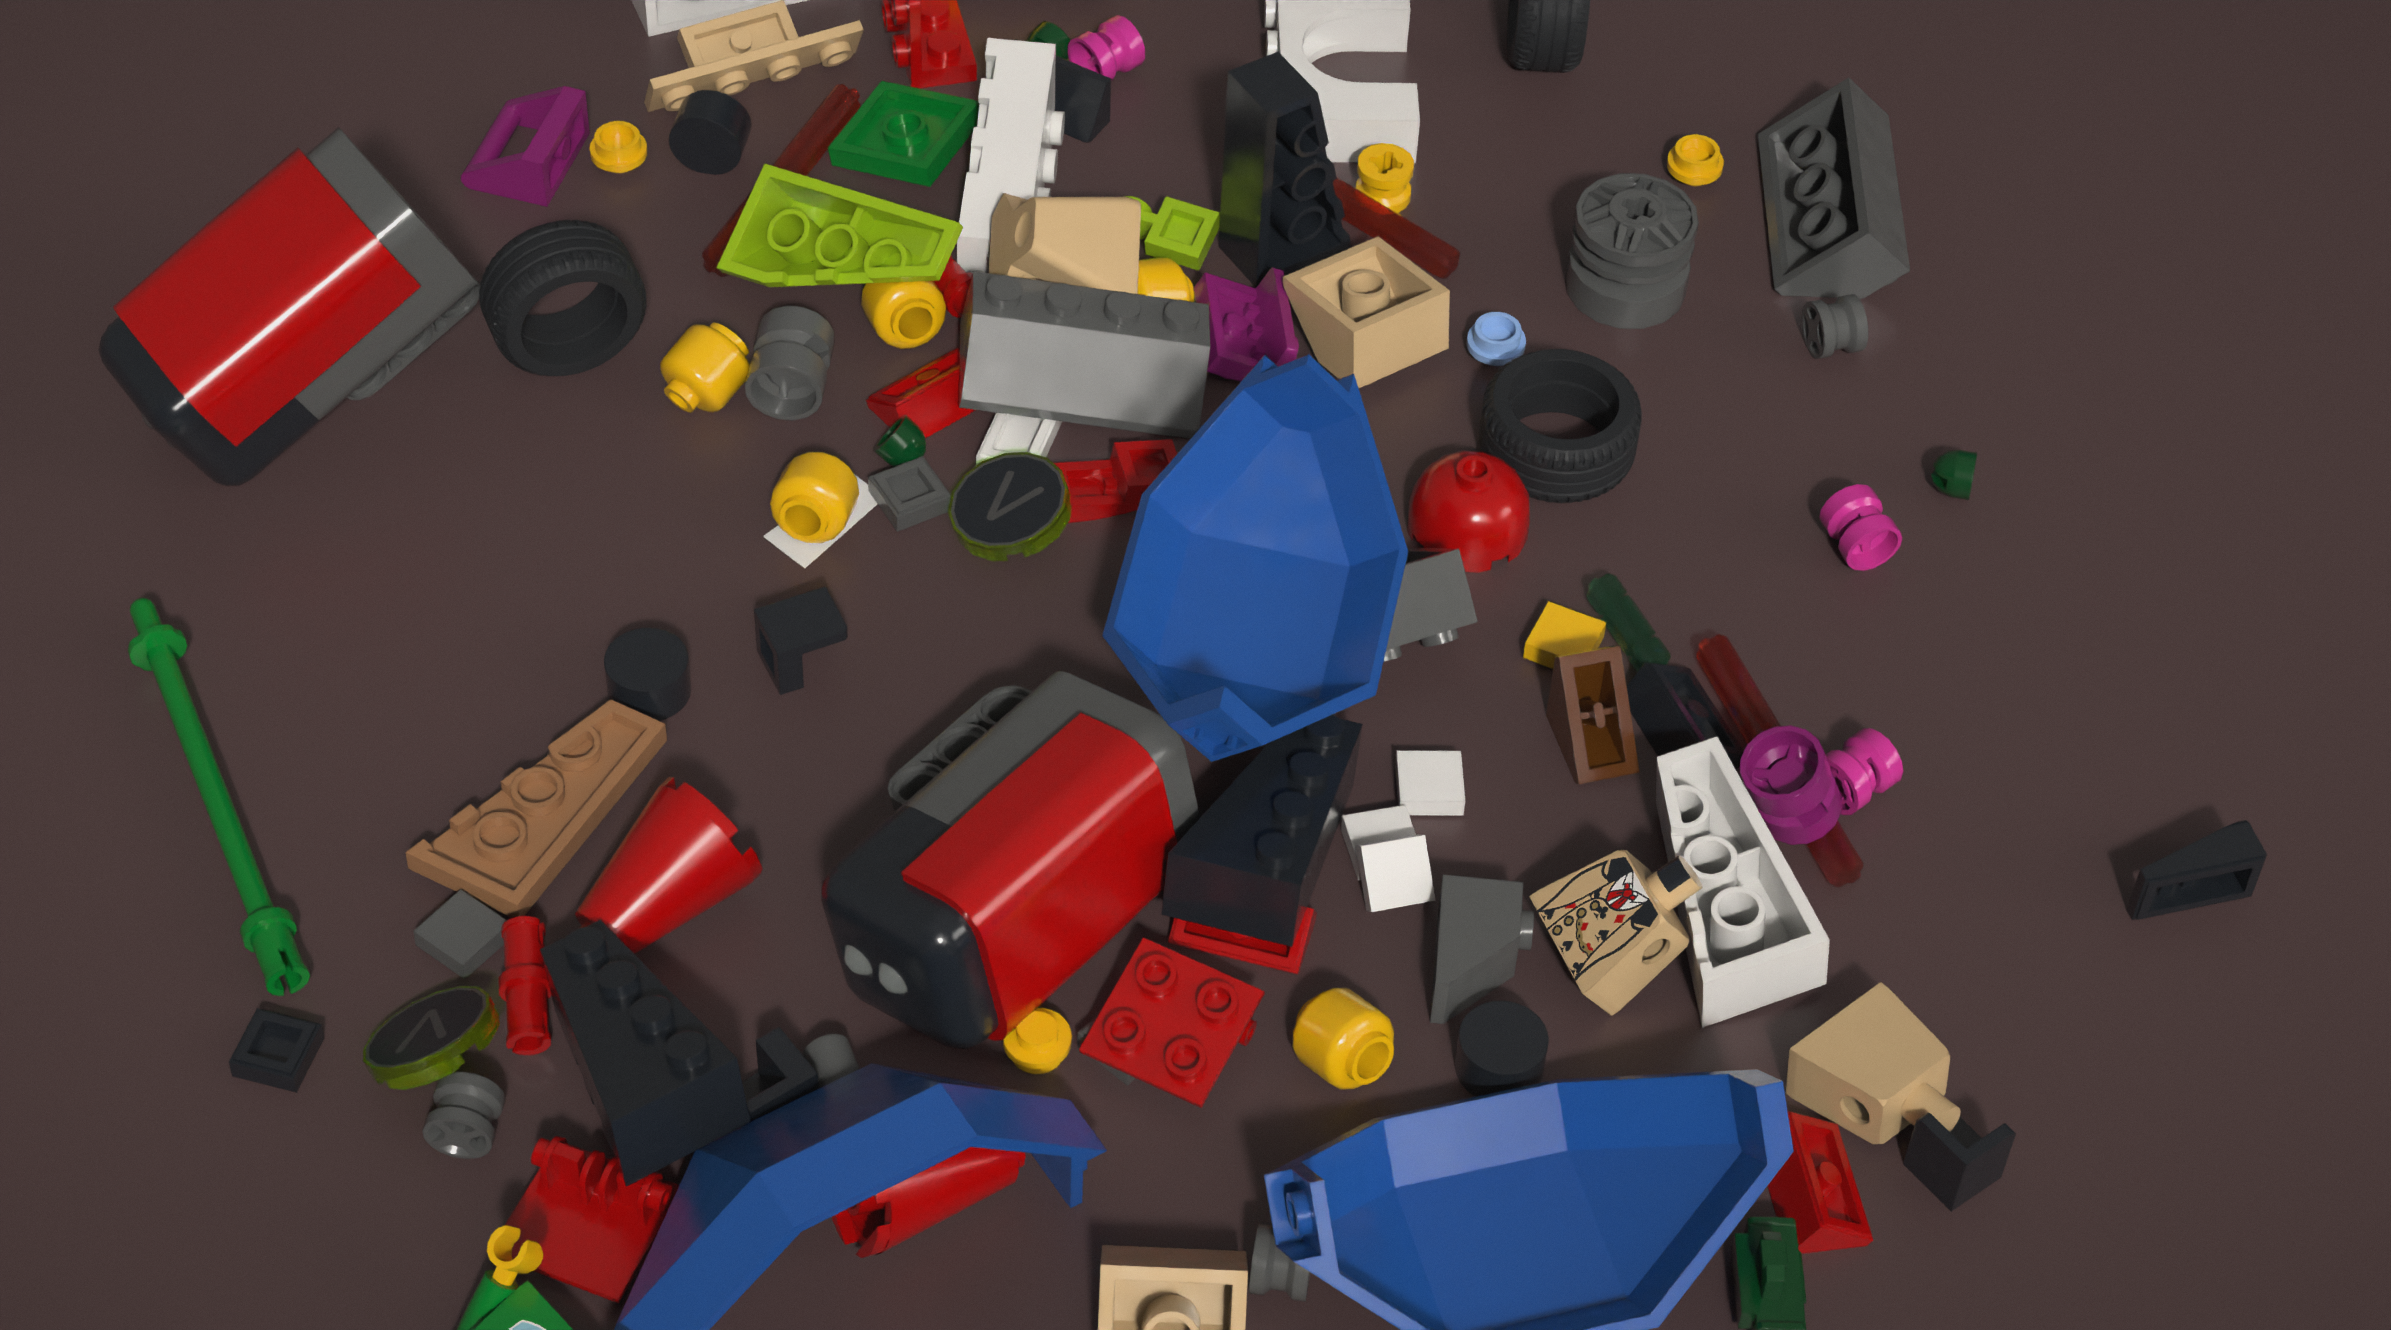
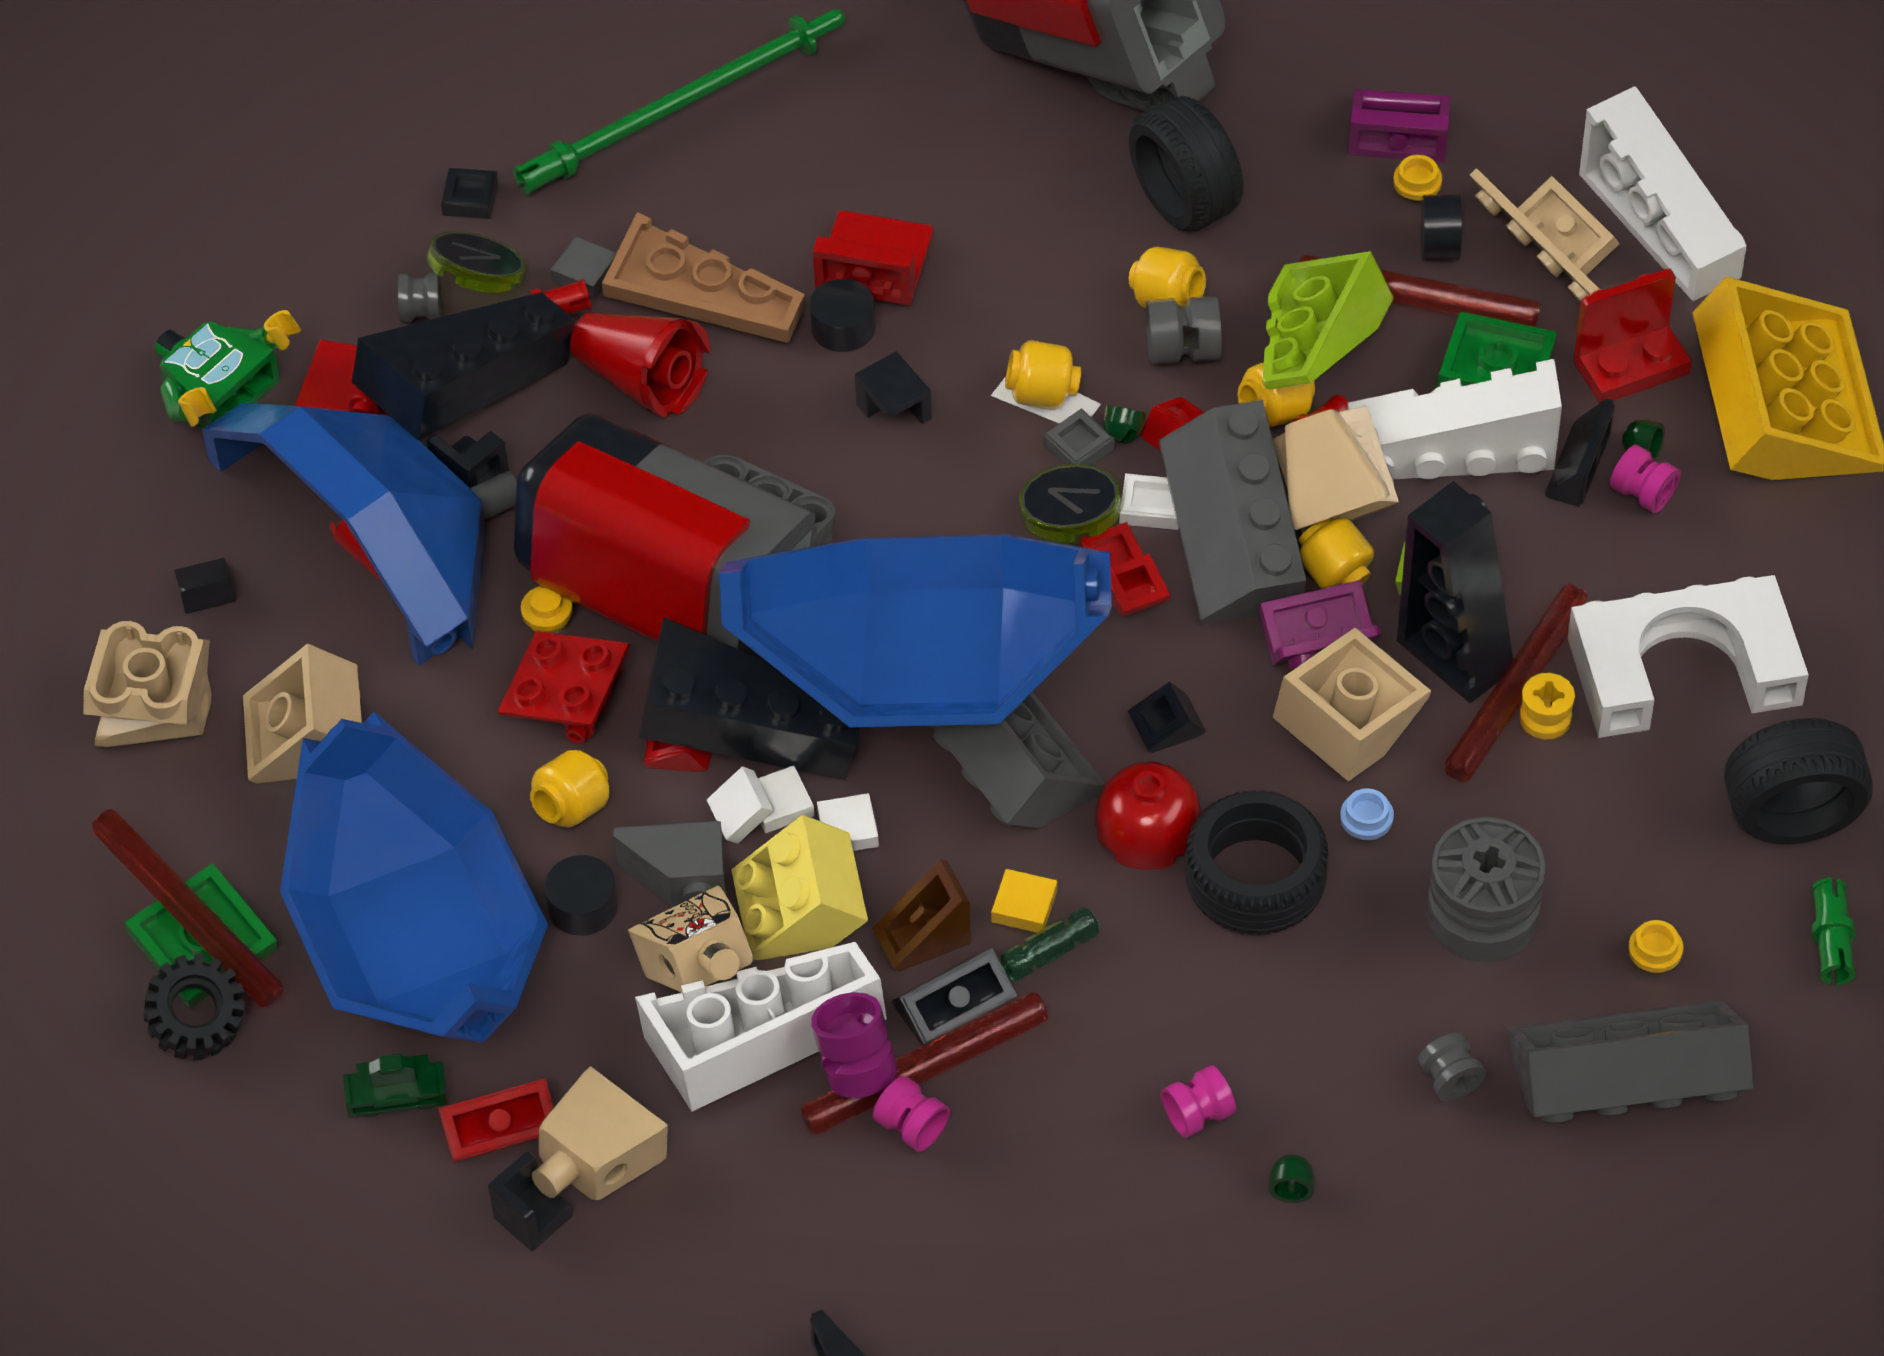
camera: 85 degrees right, 5 degrees up
none -> light yellow slope [731,814,868,961]
none -> red bracket [813,210,933,306]
none -> green pin [1811,878,1856,986]

